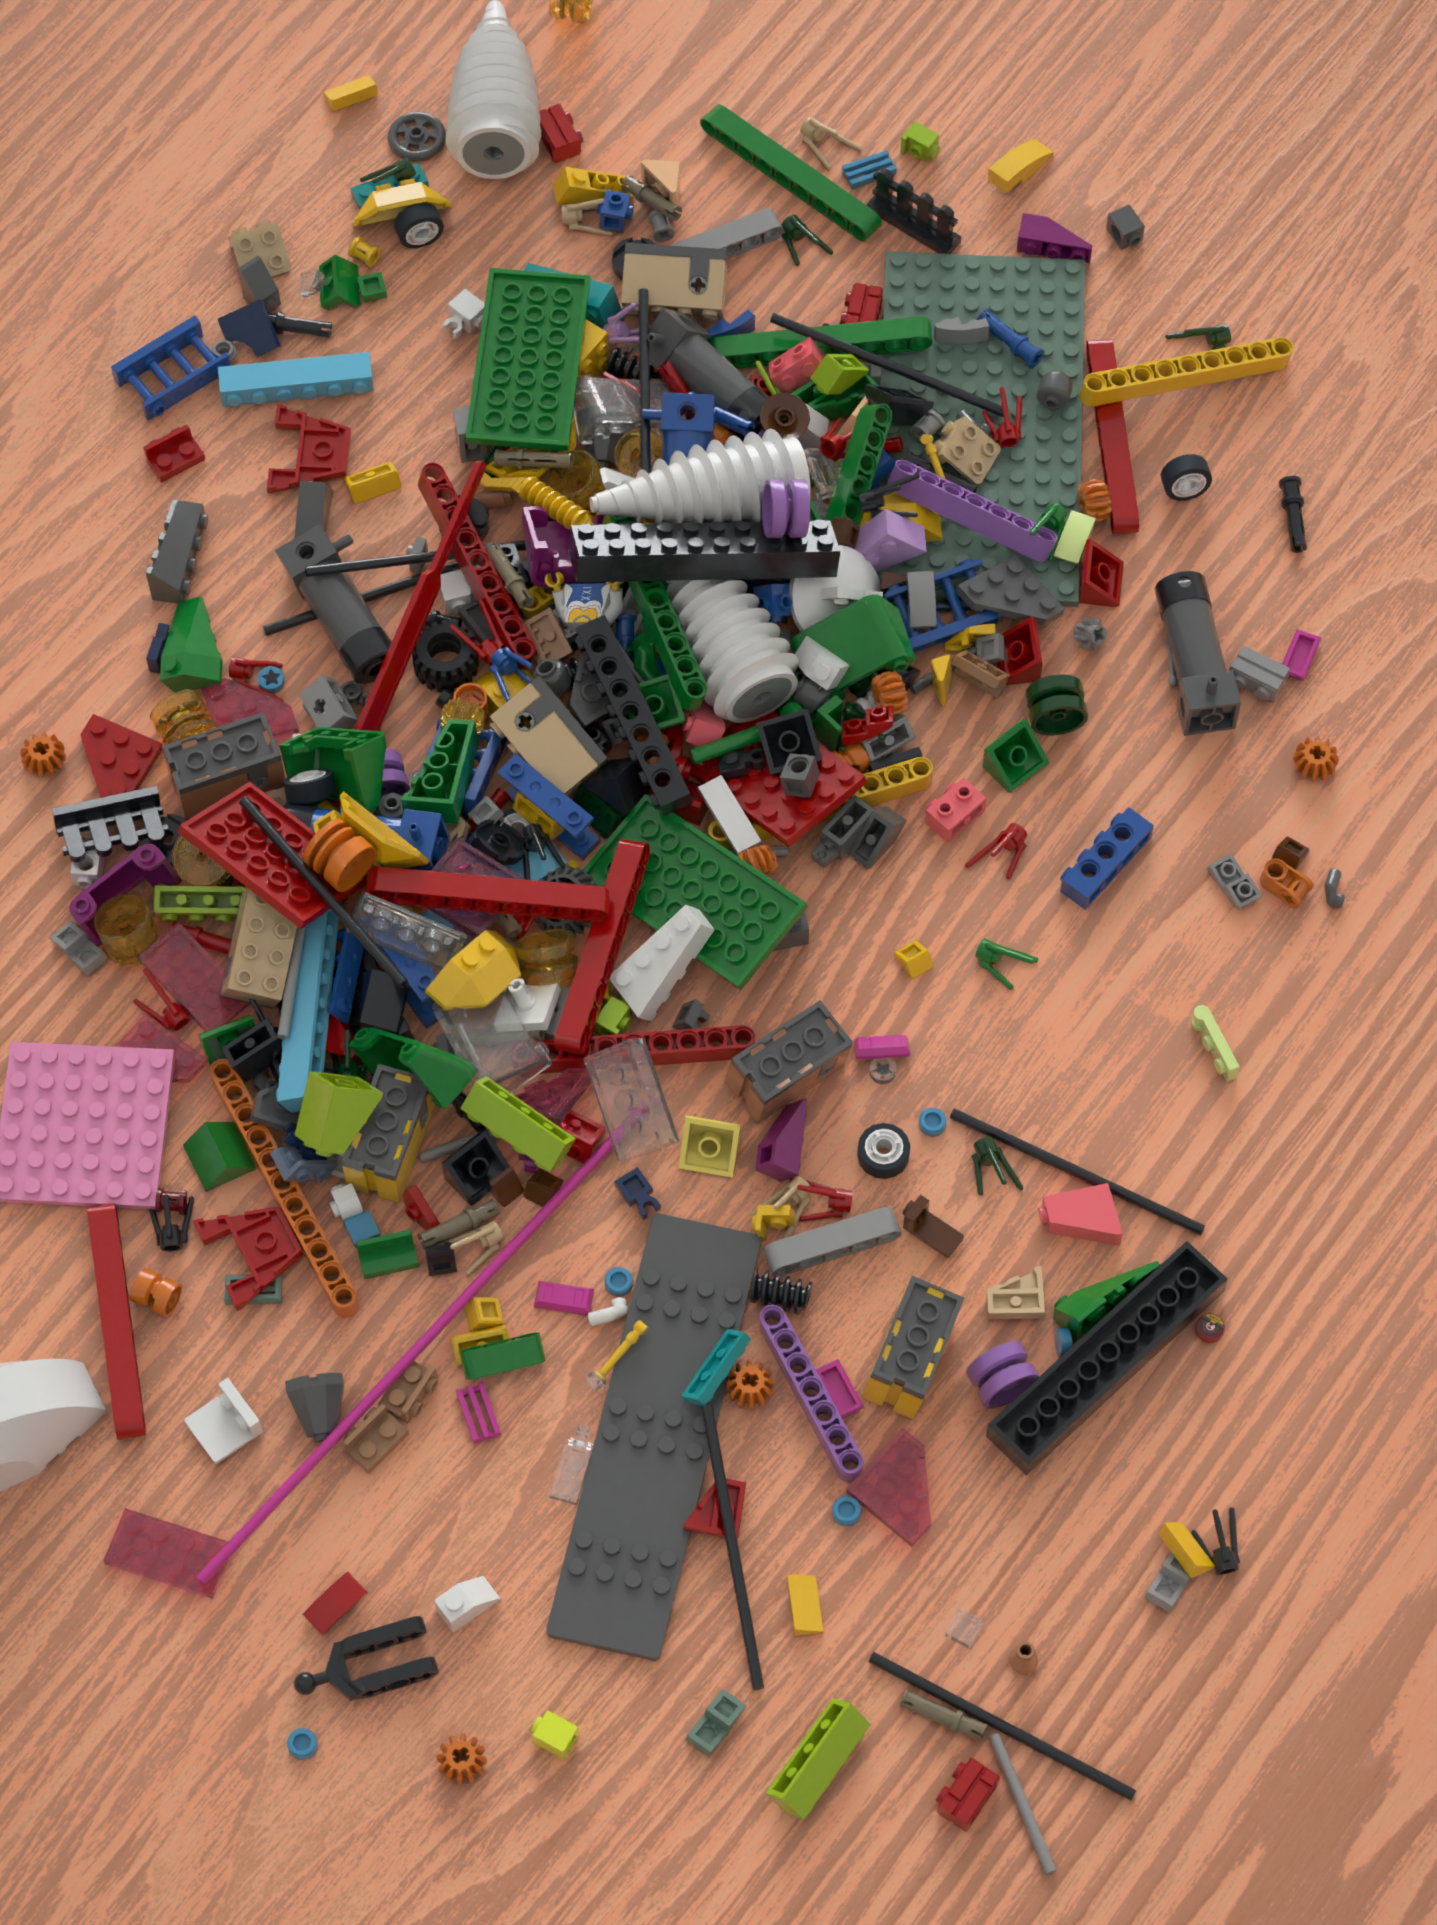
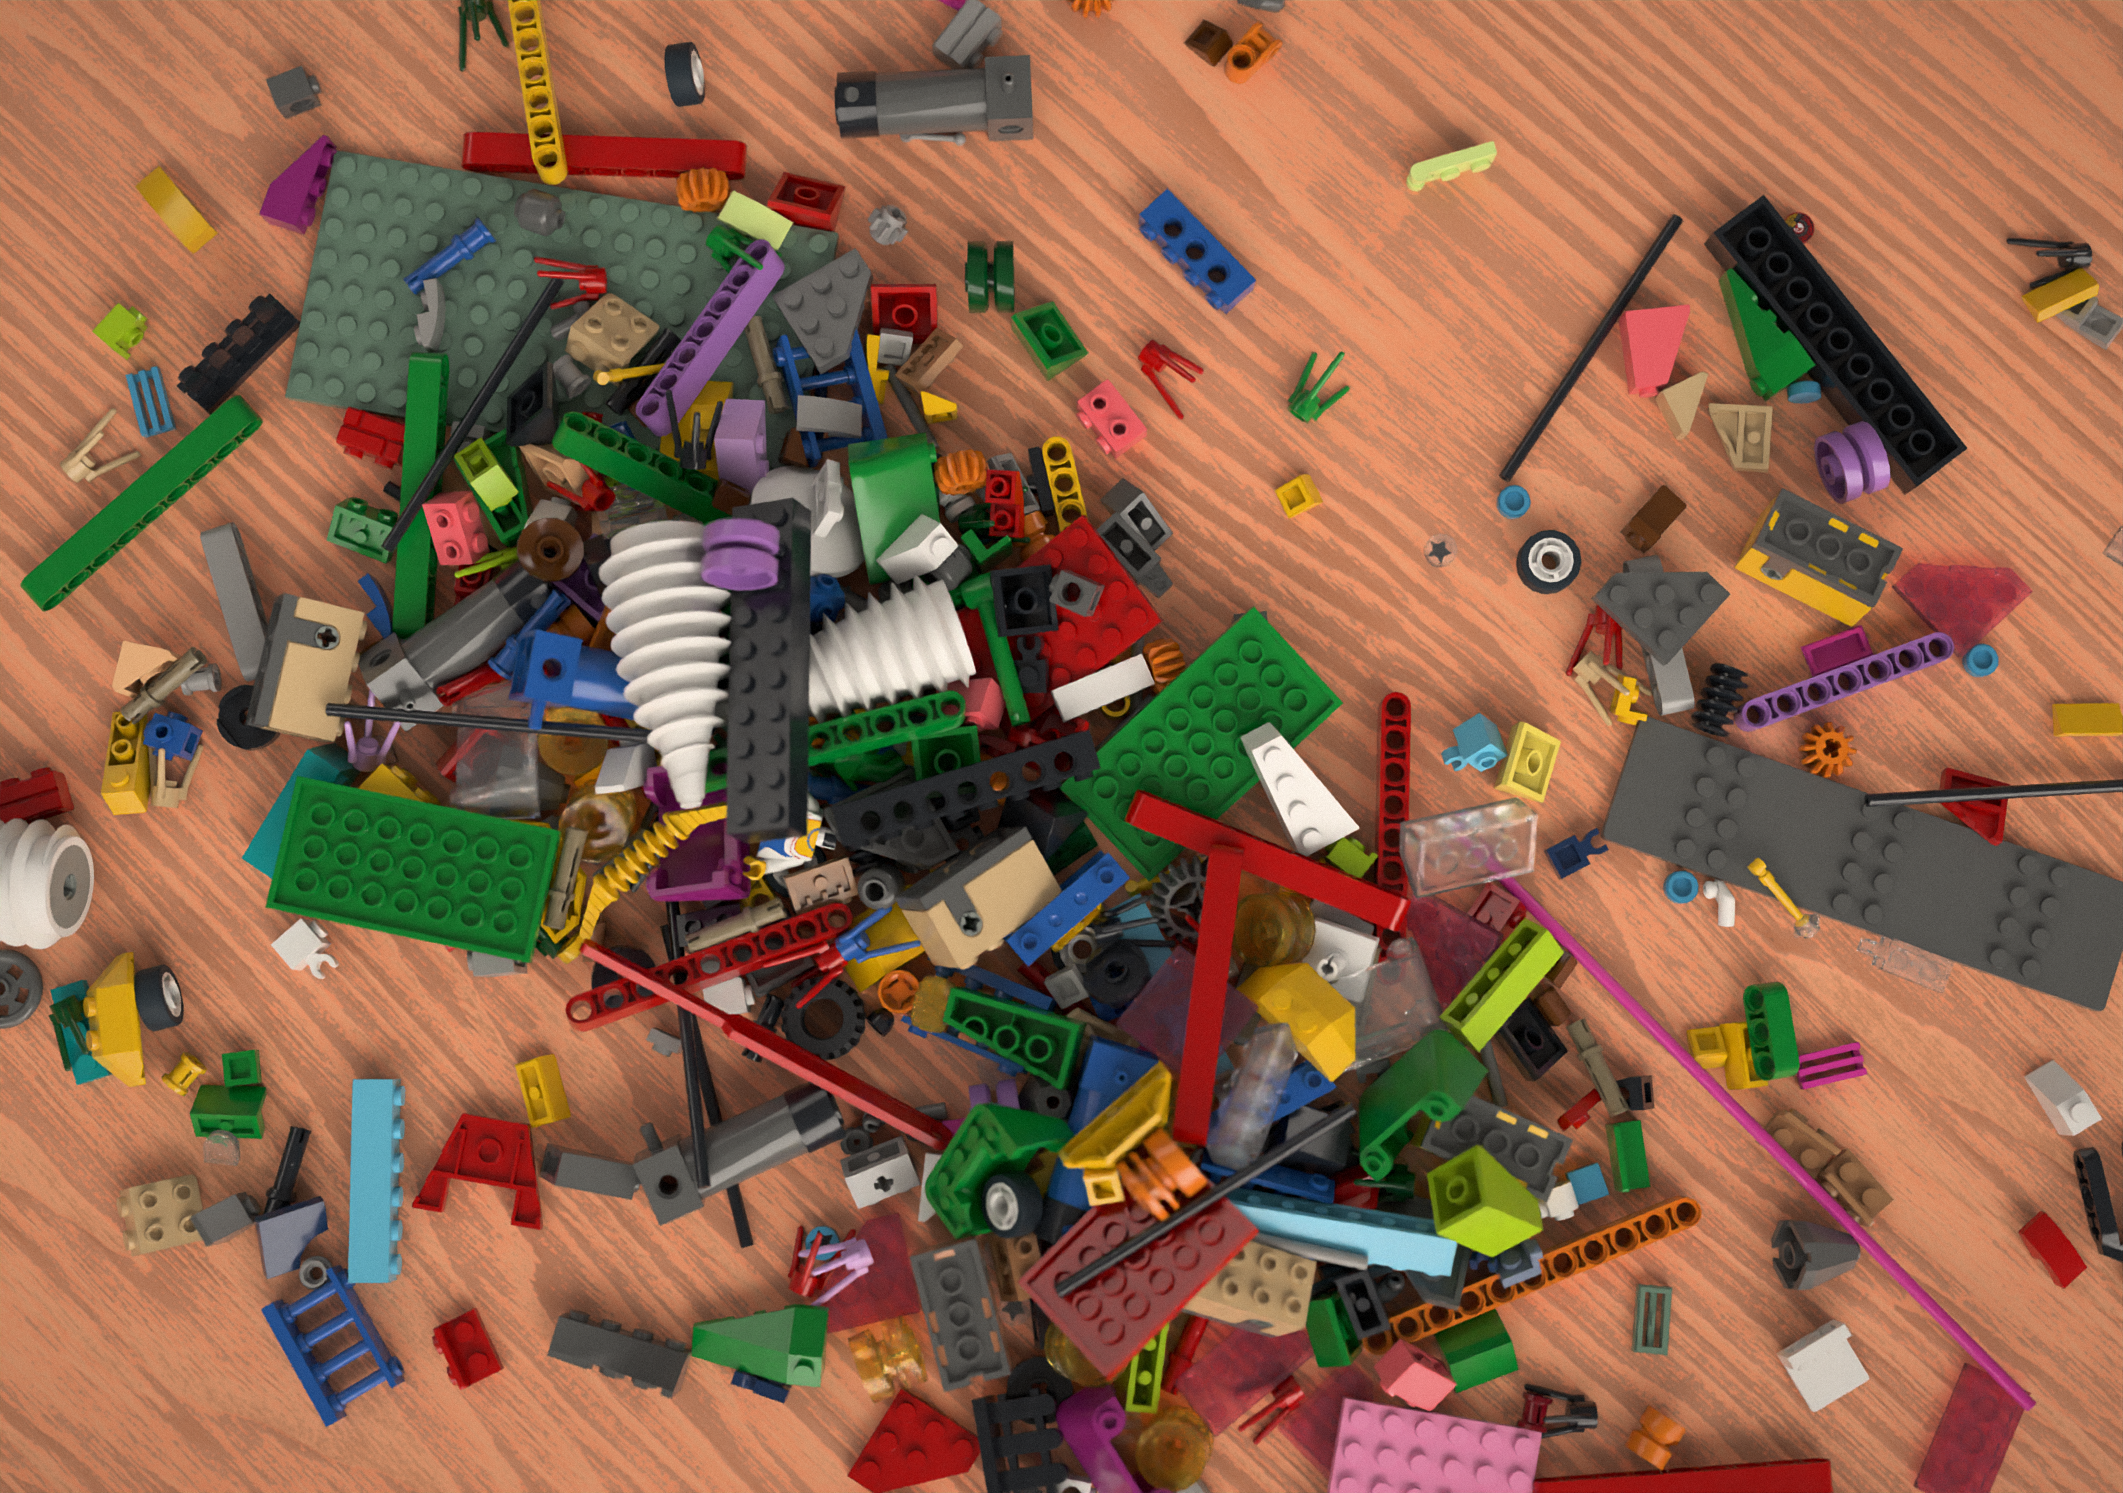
camera: 85 degrees left, 20 degrees up
red wing [193,1206,303,1311] -> none
tan plant [434,1221,504,1276] -> none
dark pink tile [534,1281,594,1316] -> none
black piece [607,347,662,395] -> none
dark grey tile [672,999,710,1030] -> none
teal plate [681,1329,751,1406] -> none
dark grey piece [725,1000,853,1124] -> none
magenta slope [755,1098,807,1182] -> none
dark green plant [781,215,833,266] -> none
dark pink tile [854,1035,911,1059] -> none
dark green plant [971,1137,1023,1195] -> none
light grey slope [1207,853,1262,910] -> none
none -> green bracket [326,497,399,564]
none -> dark tan pin [744,316,789,414]
none -> lavender plant [798,1237,874,1306]
none -> coral brick [1373,1339,1457,1412]
none -> medium azure brick [1441,713,1508,772]
none -> dark grey plate [1591,572,1730,666]
none -> tan slope [1655,371,1709,441]

